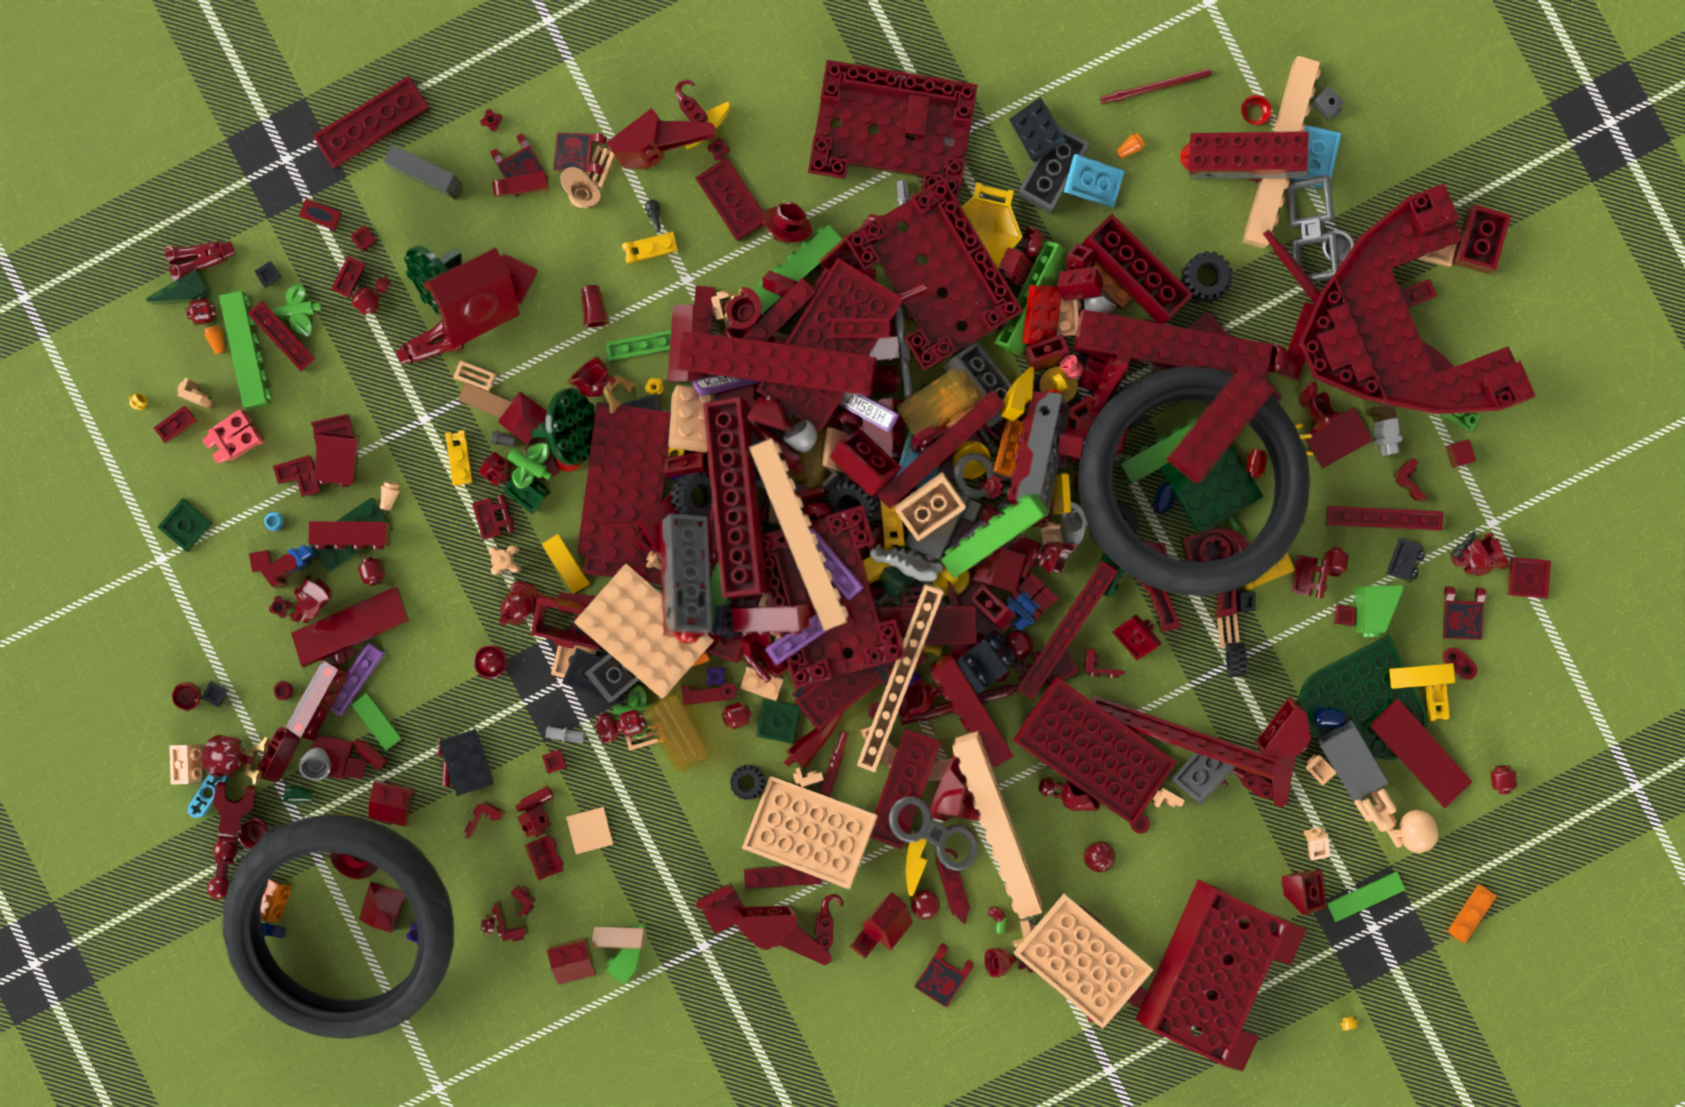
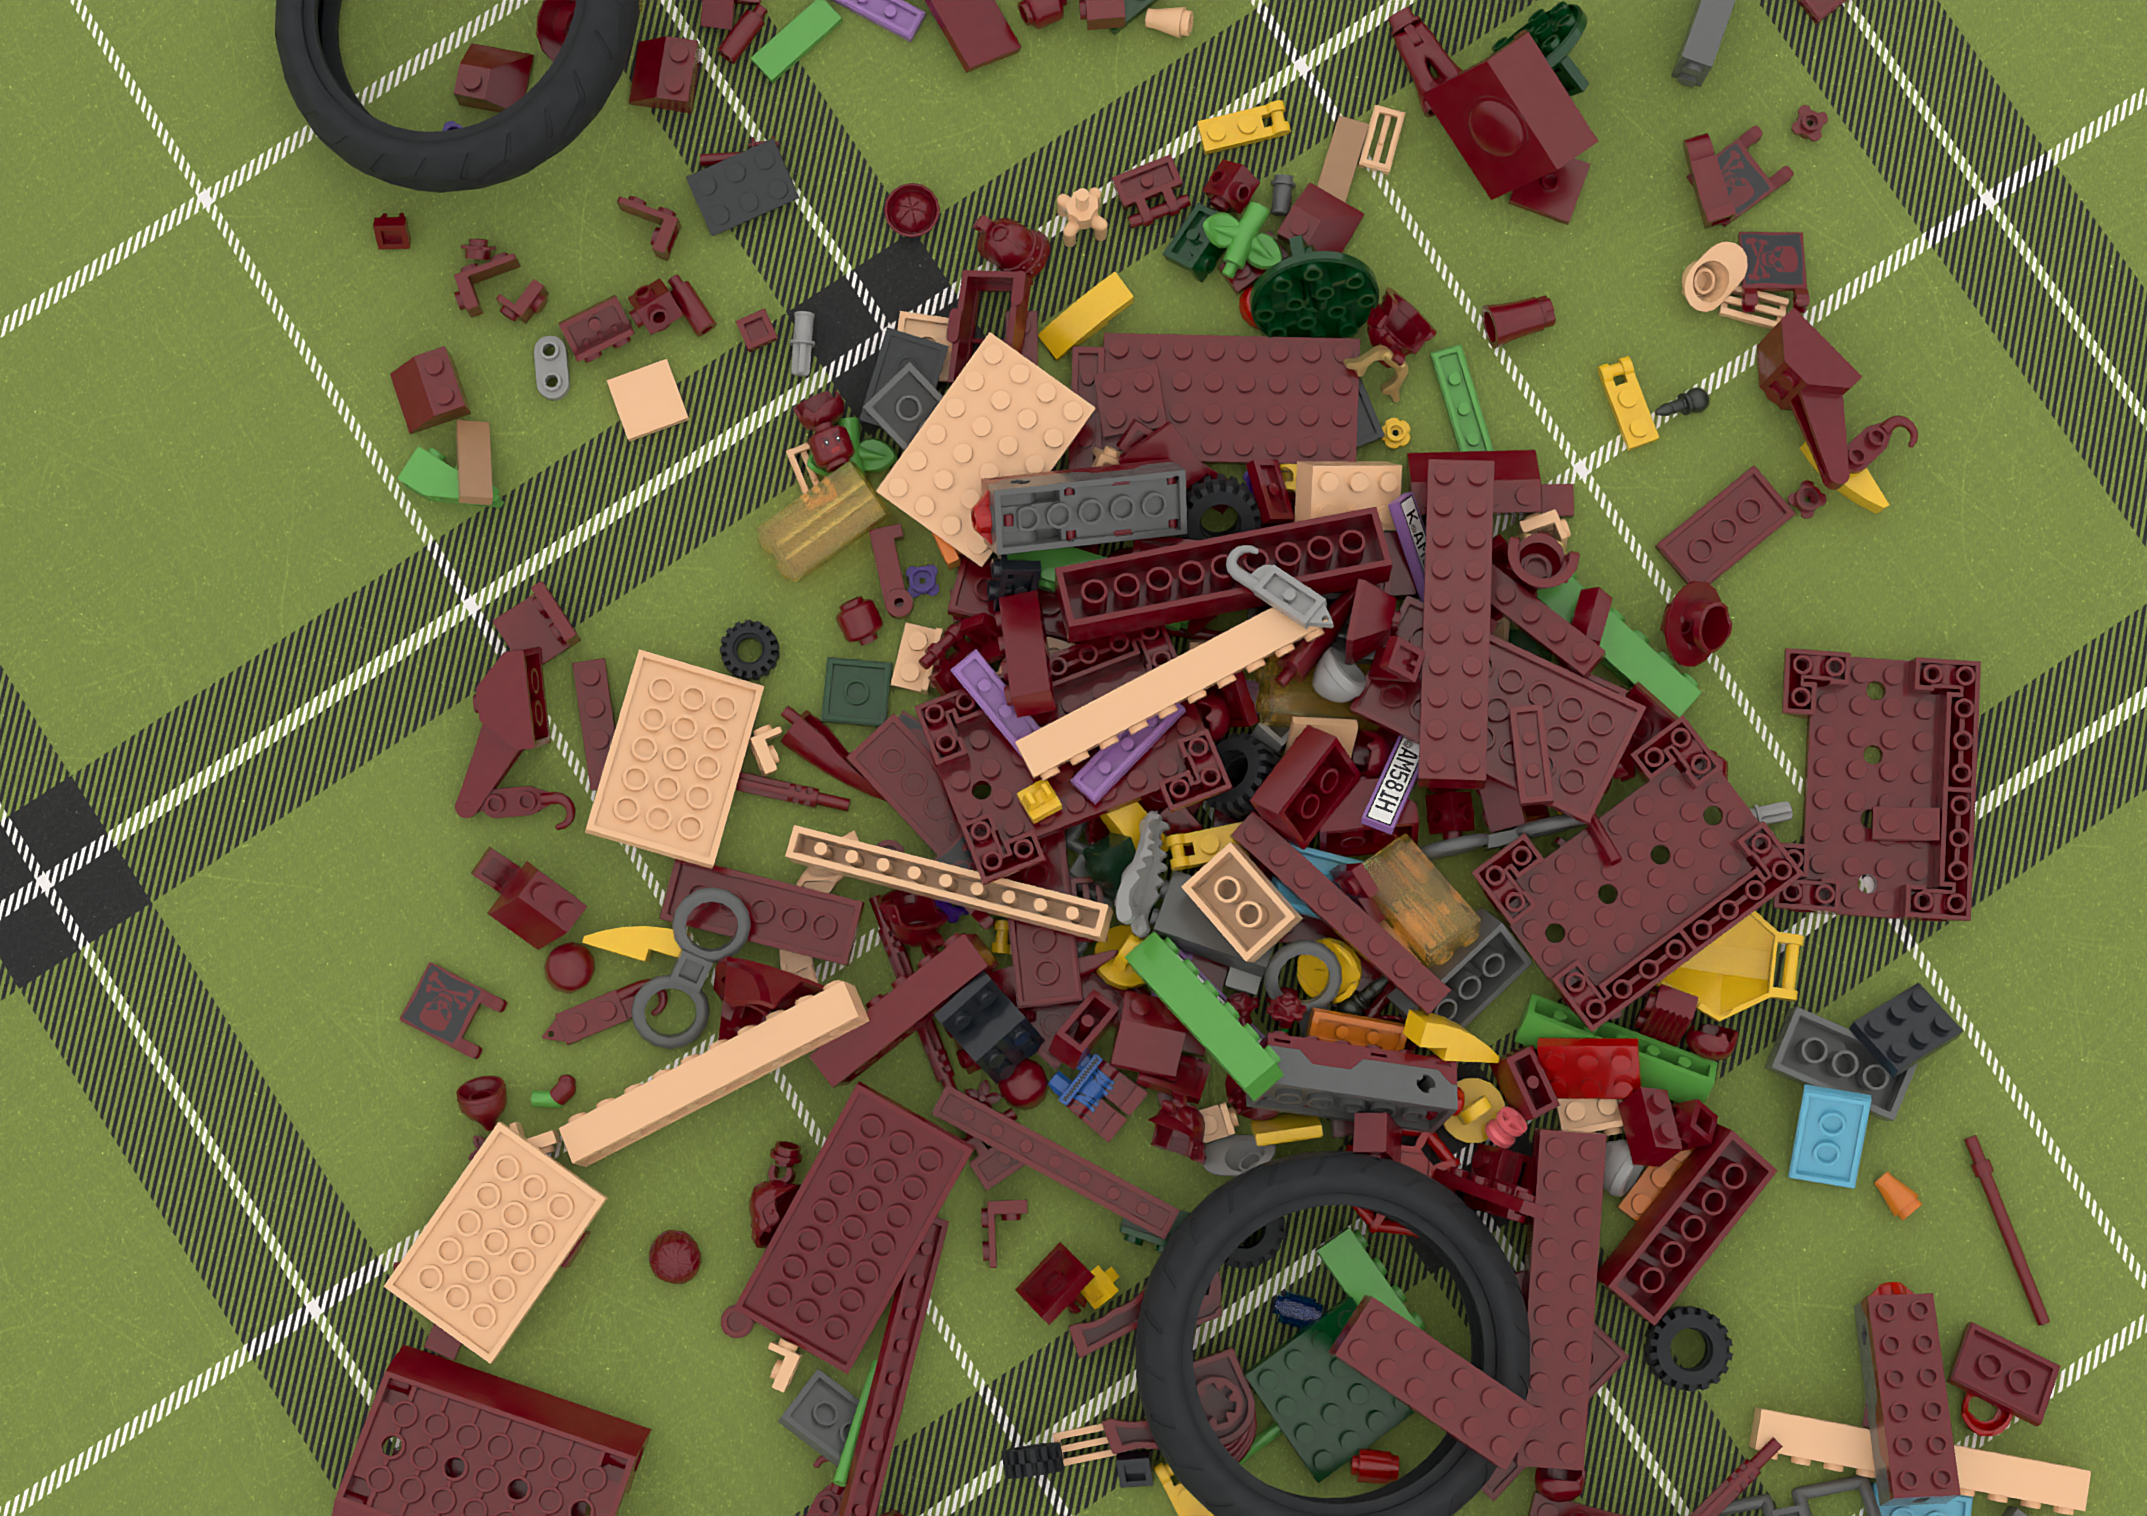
camera: 80 degrees right, 5 degrees down
none -> dark red tile [373,213,411,250]
none -> light grey plate [534,336,570,401]
none -> bright green bar [833,1360,877,1487]
none -> yellow tile [1017,779,1062,824]
none -> yellow tile [1081,1265,1120,1310]
none -> light grey plate [1226,545,1334,630]
none -> dark red bracket [1368,636,1426,682]
none -> dark red tile [1946,1321,2061,1427]

